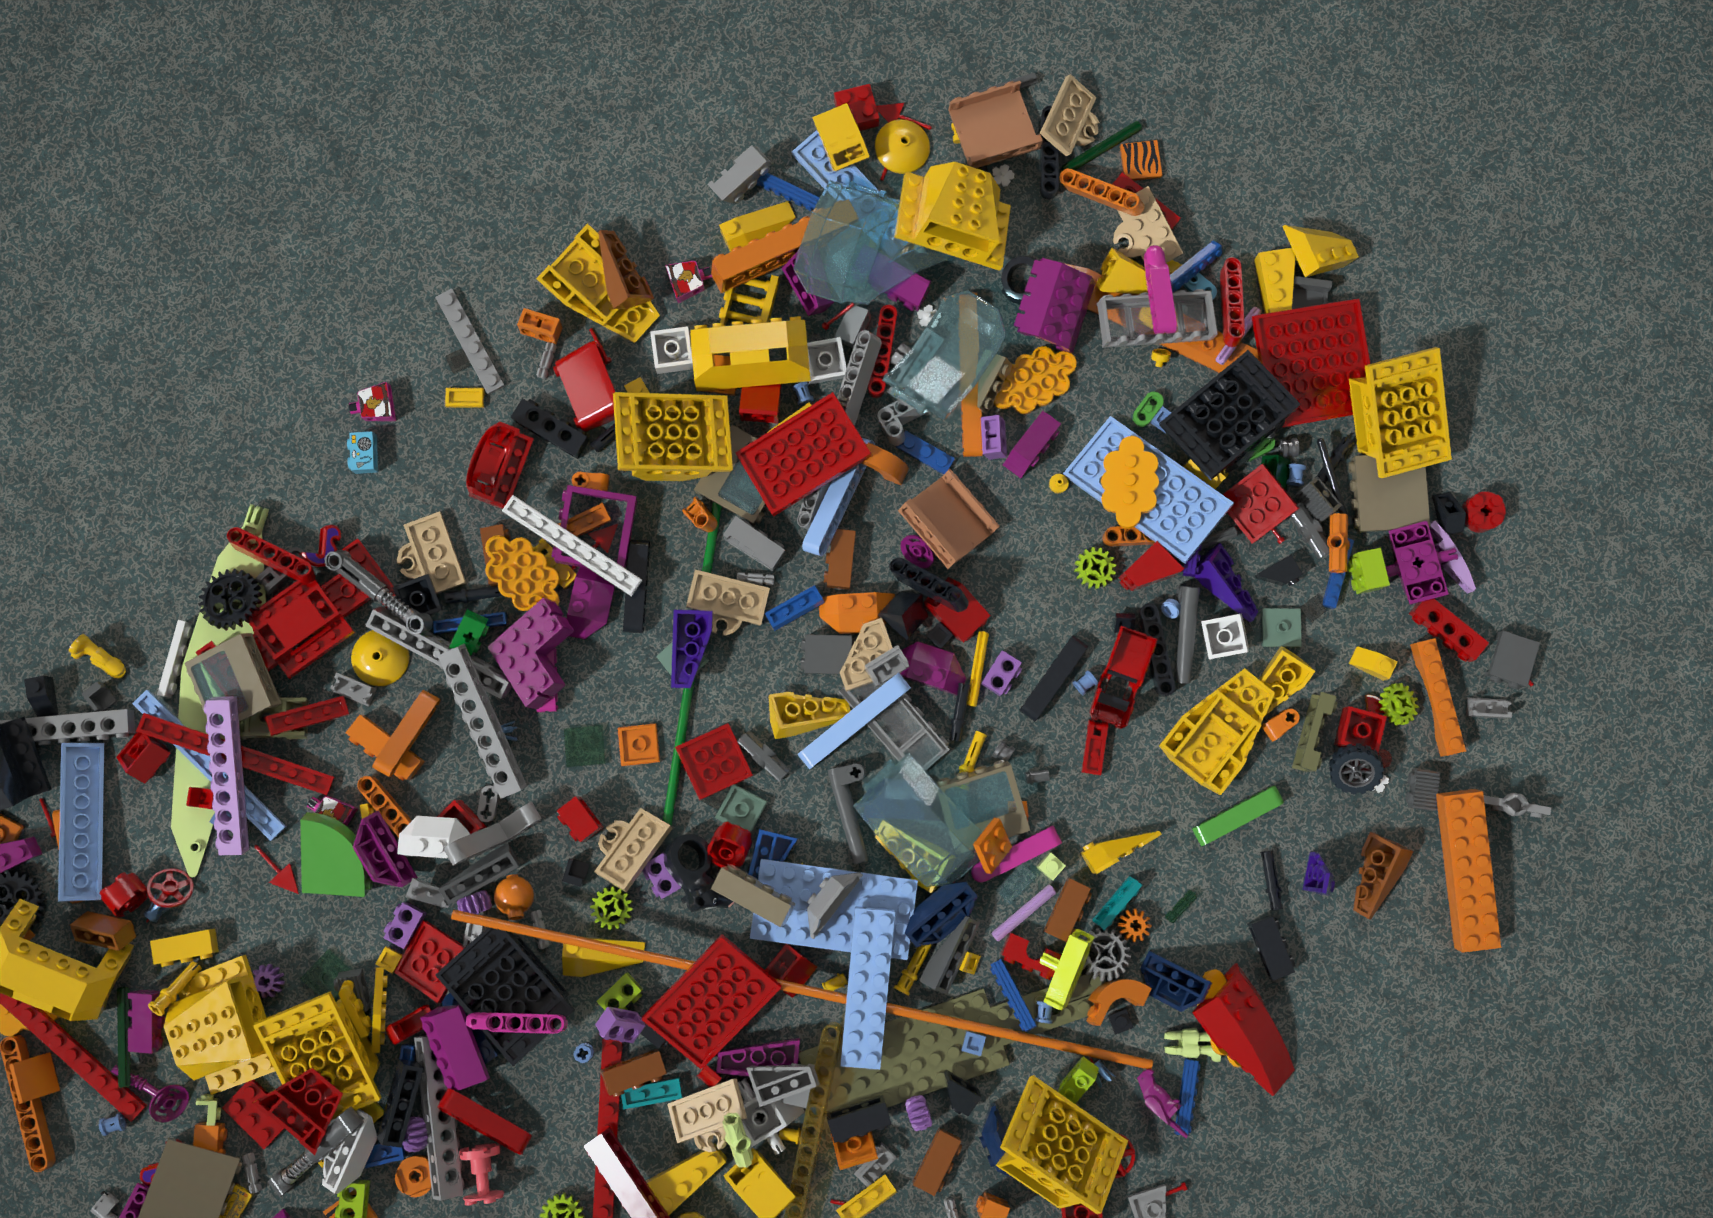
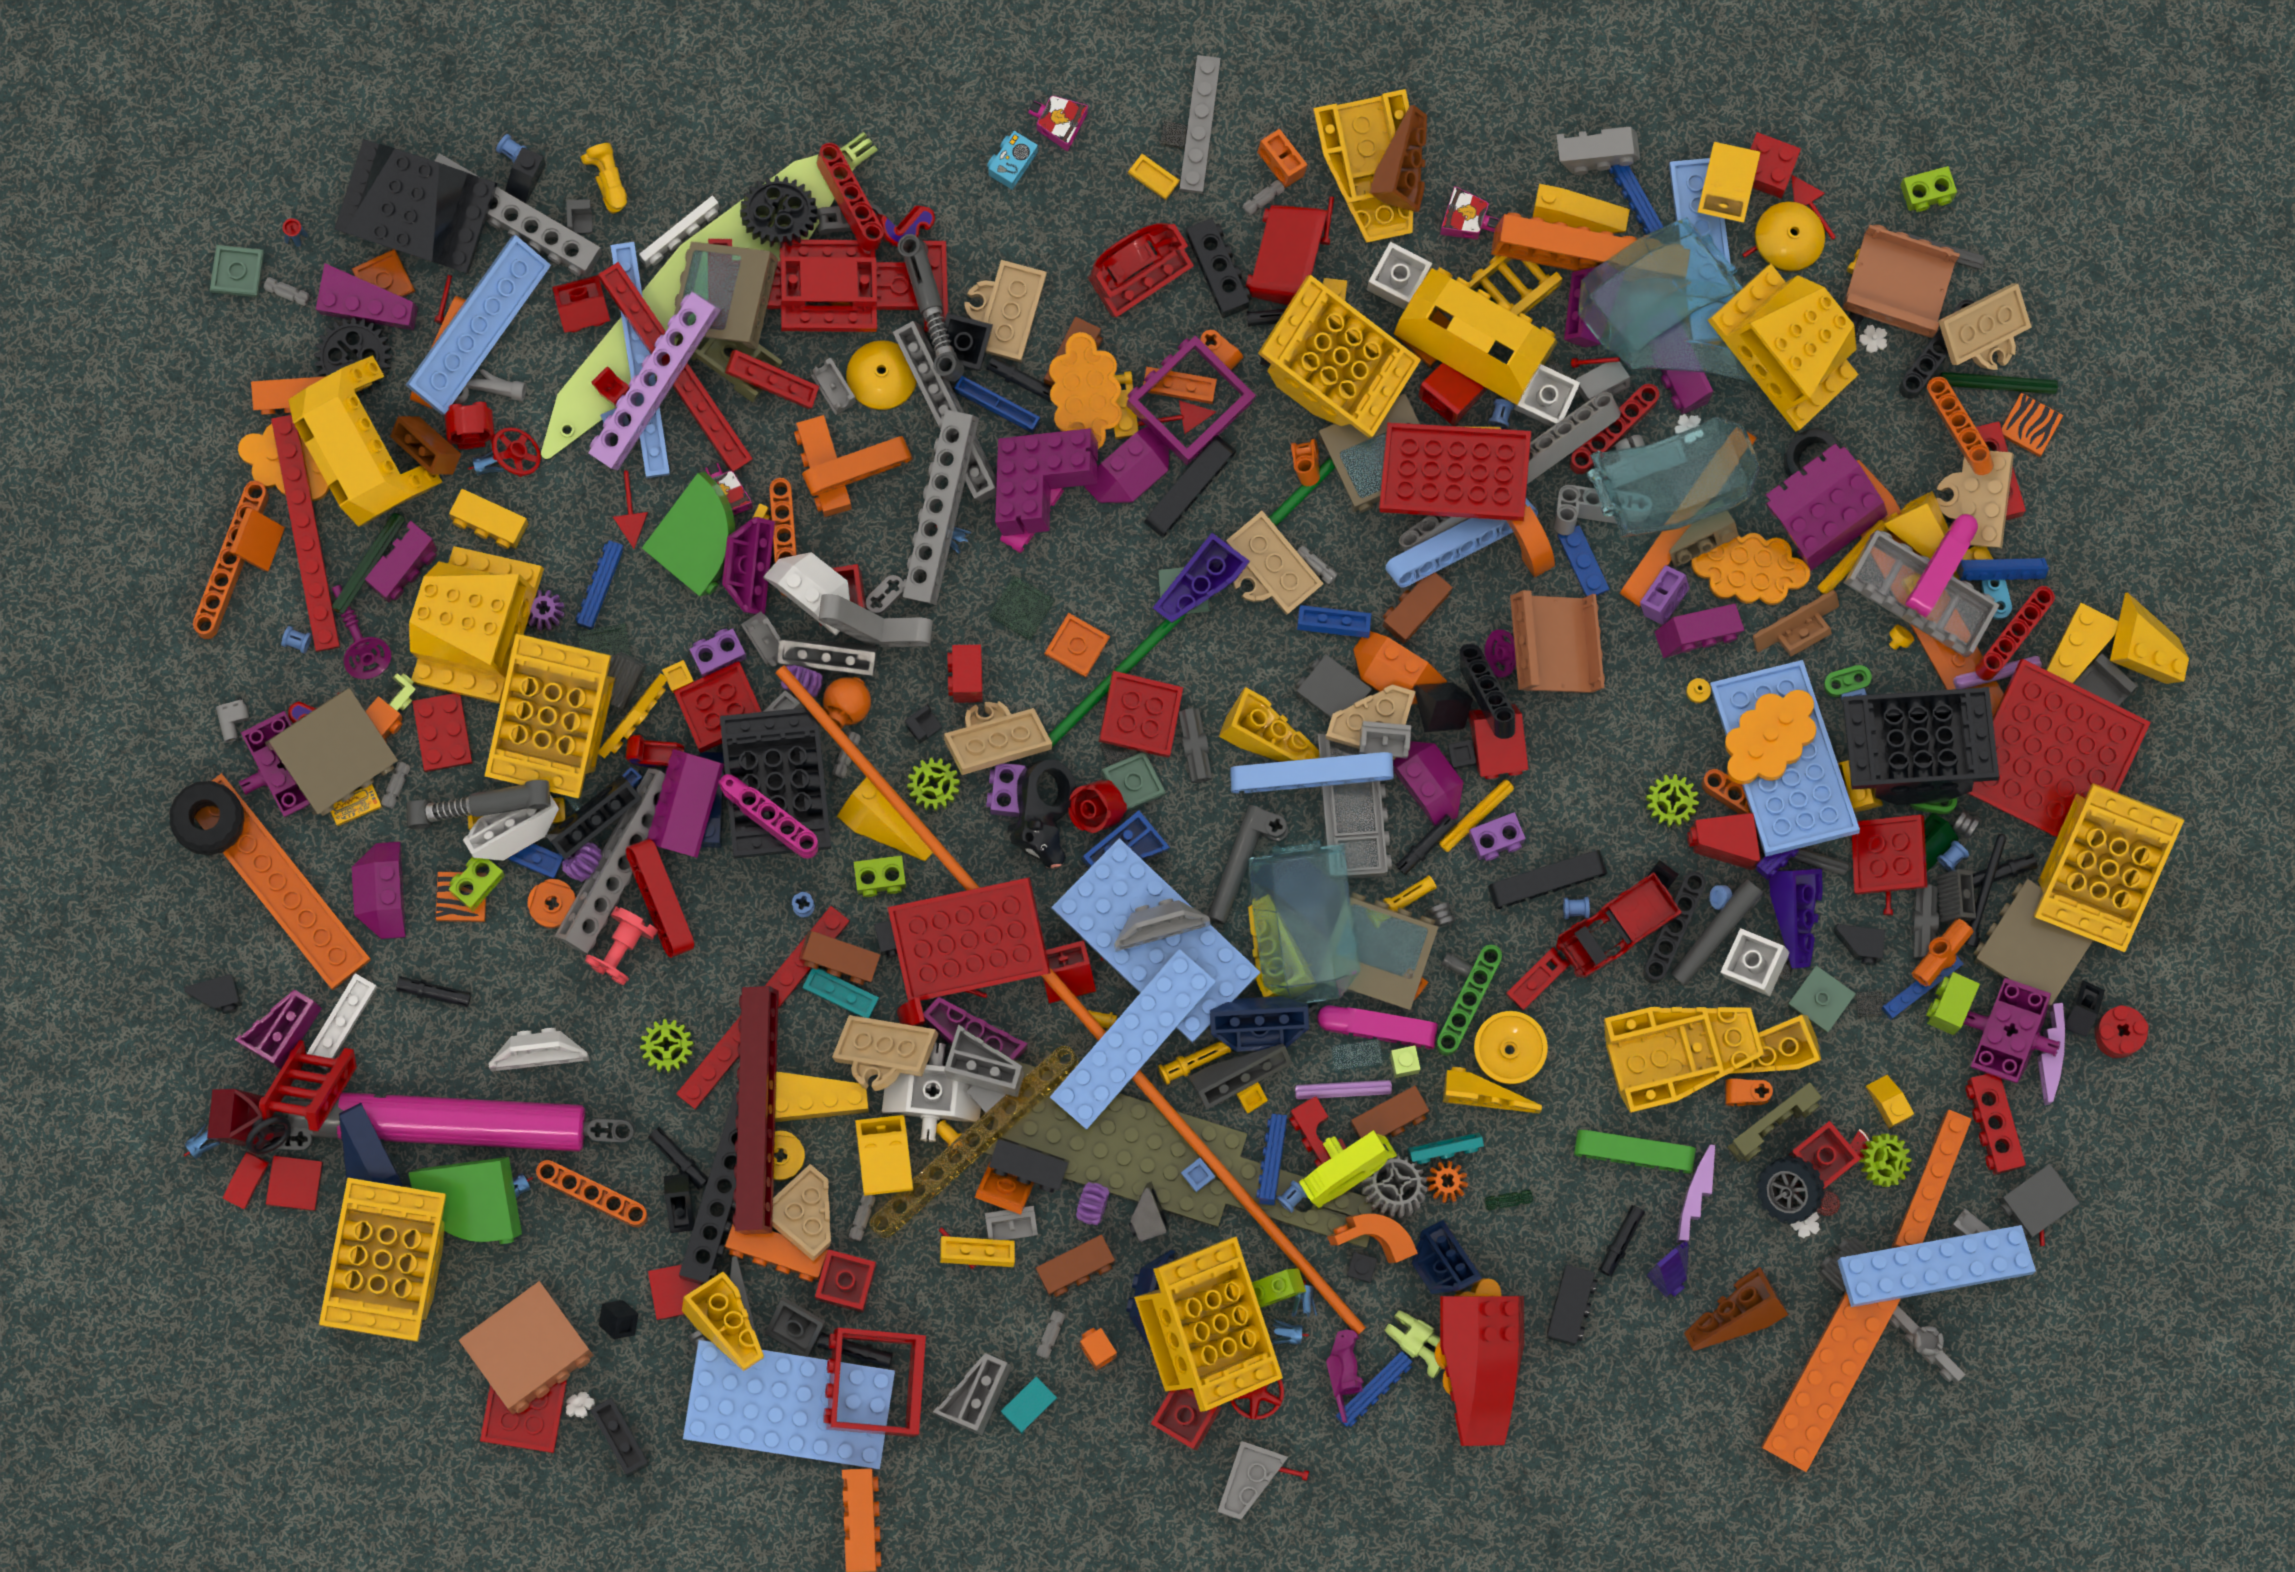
camera: 35 degrees right, 5 degrees down
yellow pin [148,961,201,1016] -> none
red wedge [252,1067,343,1155] -> none
yellow plate [339,980,372,1038] -> none
green brick [449,609,489,657] -> none
white tile [502,495,642,597] -> none
medium lavender brick [595,1007,646,1043] -> none
dark tan wedge [711,865,796,927] -> none
yellowish green piece [722,1113,753,1168] -> none
light grey wedge [723,516,786,571] -> none
orange plate [973,817,1012,874] -> none
none -> light grey plant [453,369,527,404]
none -> medium blue bush [496,134,528,163]
none -> blue piece [576,540,624,630]
none -> flat silver piece [1272,1319,1309,1345]
none -> bright green beam [1436,945,1502,1056]
none -> yellow dish [1474,1011,1548,1084]
none -> lavender slope [1677,1145,1715,1243]
none -> medium nougat bracket [1753,590,1839,657]
none -> yellow axle [1818,520,1889,594]
none -> light blue plate [1837,1225,2036,1307]
none -> lime brick [1900,166,1957,212]

